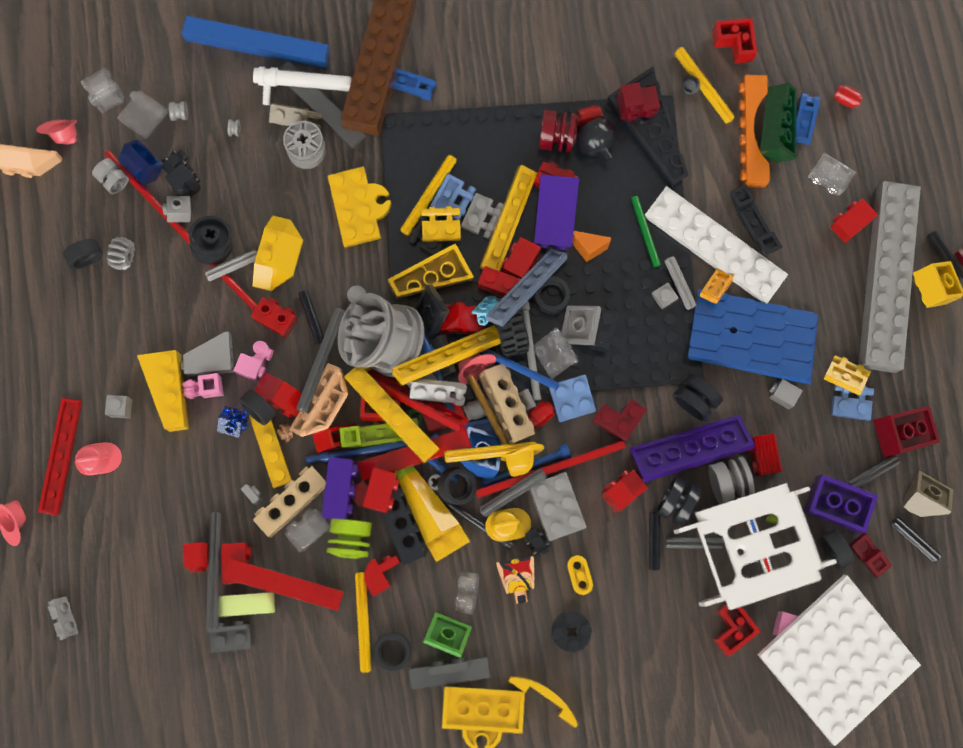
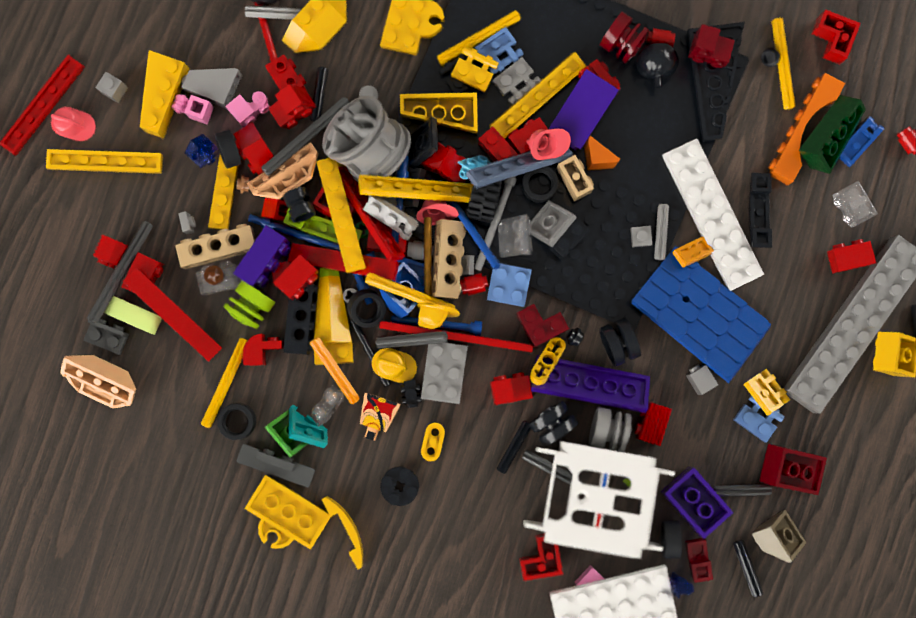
camera: 30 degrees right, 5 degrees up
green bar [631,196,661,268] -> none
none -> yellow plate [46,149,163,173]
none -> light nougat wedge [60,355,136,408]
none -> reddish brown tile [204,265,225,285]
none -> red brick [268,84,316,129]
none -> black wheel [283,187,316,223]
none -> teal wing [289,405,328,448]
none -> light orange axle [310,337,359,404]
none -> coral piece [526,128,571,160]
none -> yellow beam [530,337,566,385]
none -> tan brick [556,155,594,202]
none -> black plate [567,327,584,346]
none -> clear blue hinge [669,572,694,598]

